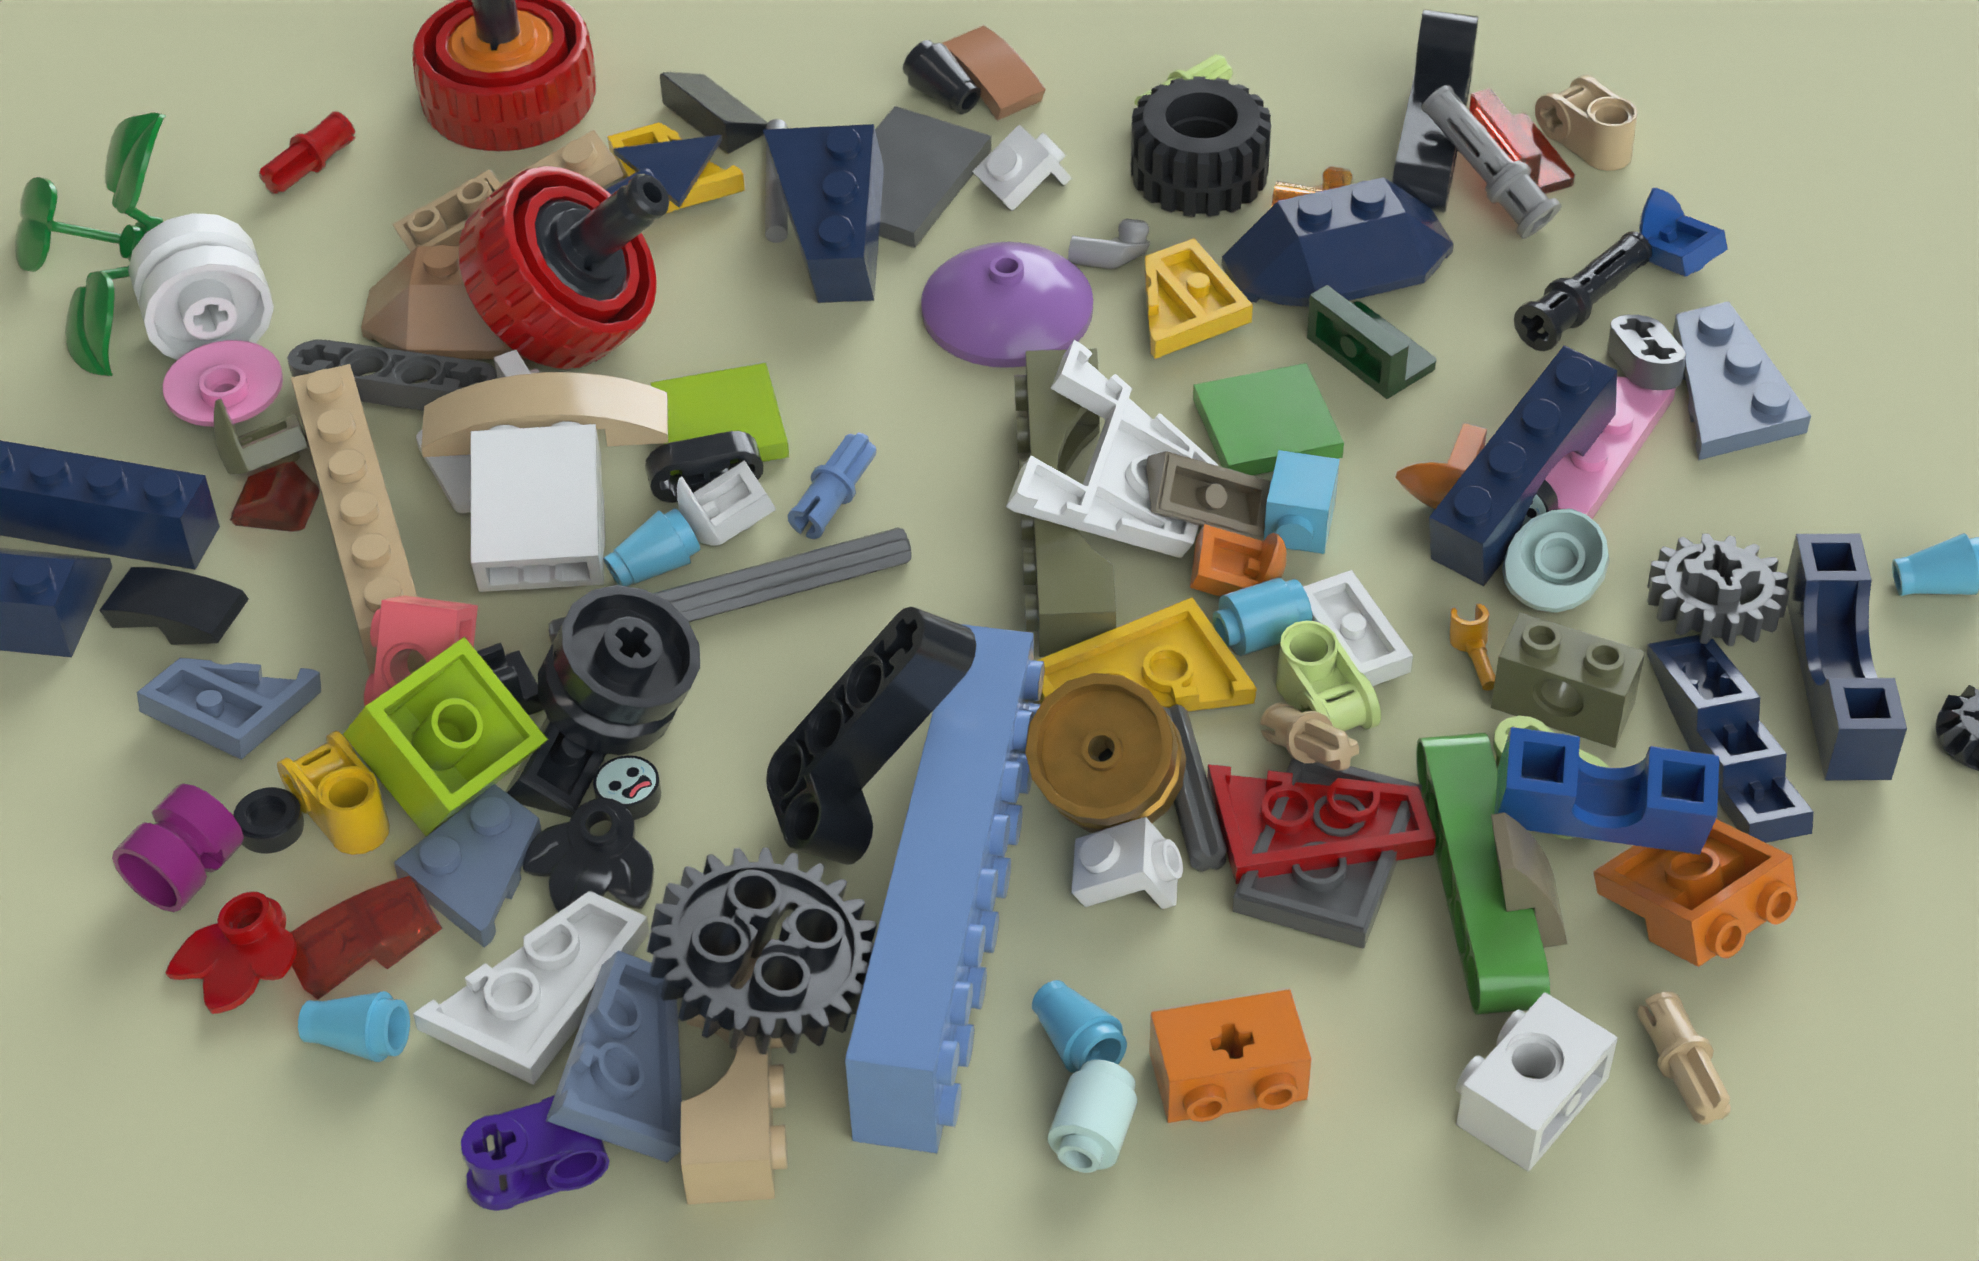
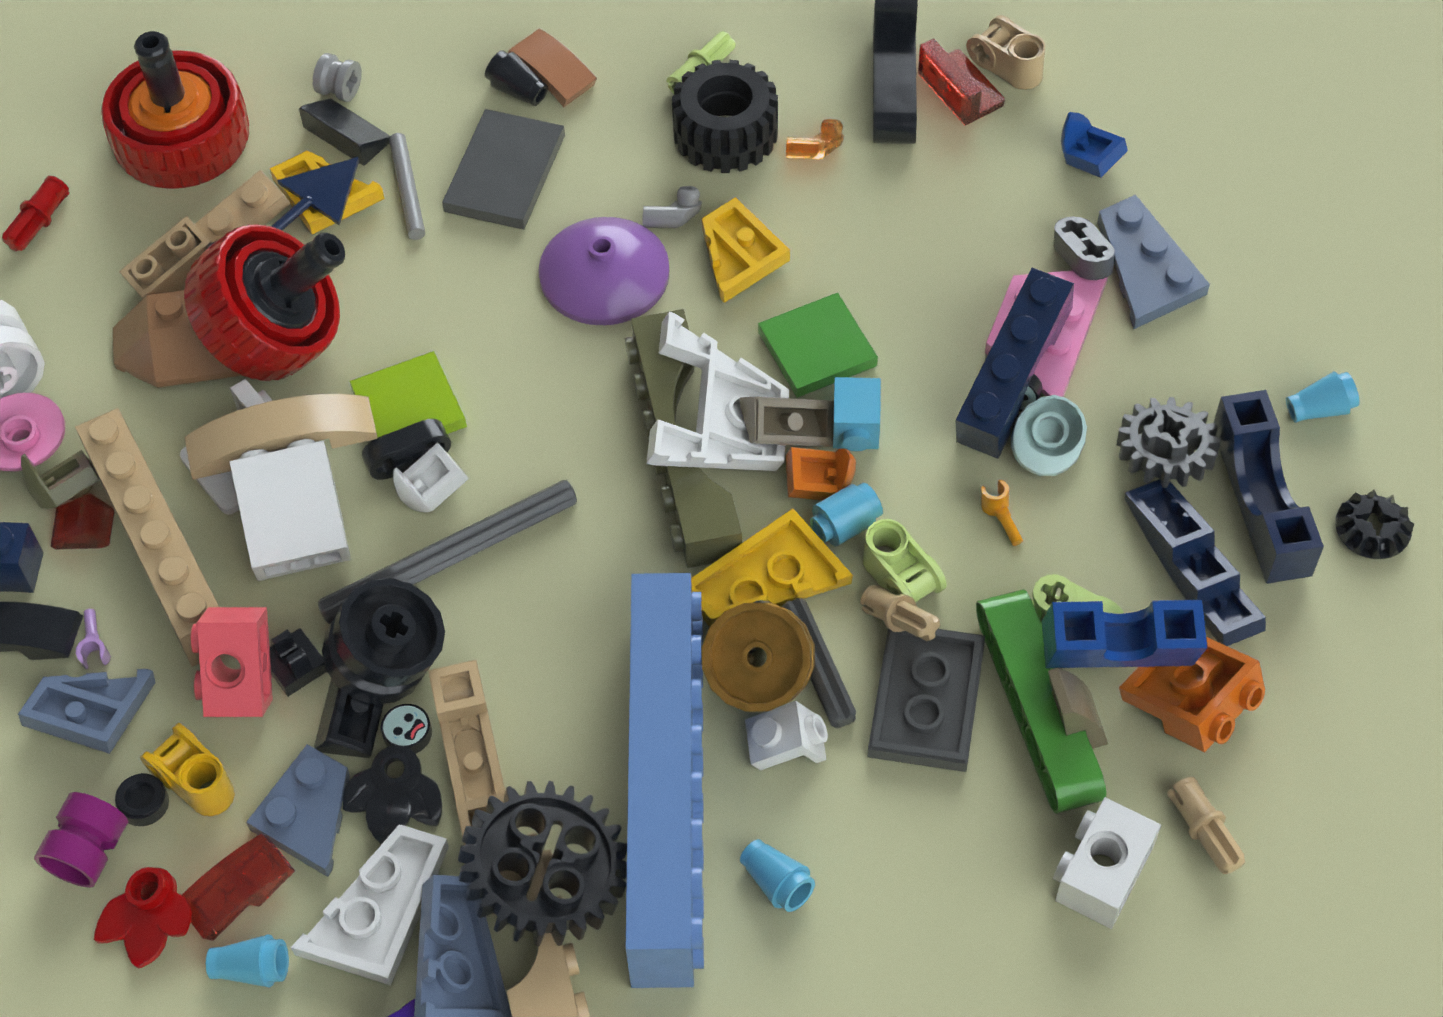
camera: 10 degrees left, 10 degrees up
dark grey beam [287,339,497,411] -> none
lime slope [343,636,548,837] -> none
medium azure cone [603,508,701,587] -> none
dark blue wedge [763,124,884,303] -> none
black beam [766,606,976,865] -> none
medium blue axle [787,432,877,539] -> none
white bracket [972,124,1072,211] -> none
light aqua brick [1048,1060,1137,1173] -> none
orange brick [1149,989,1312,1123] -> none
red wing [1207,764,1436,884] -> none
dark blue wedge [1221,177,1454,307] -> none
white plate [1303,570,1413,686] -> none
dark green panel [1307,285,1437,399] -> none
orange plate [1395,423,1487,509] -> none
light grey pin [1421,85,1562,239] -> none
olive brick [1491,612,1645,748] -> none
black pin [1514,231,1653,351] -> none
none -> lavender hand [76,609,111,669]
none -> light grey wheel [313,53,362,102]
none -> tan slope [428,660,505,845]

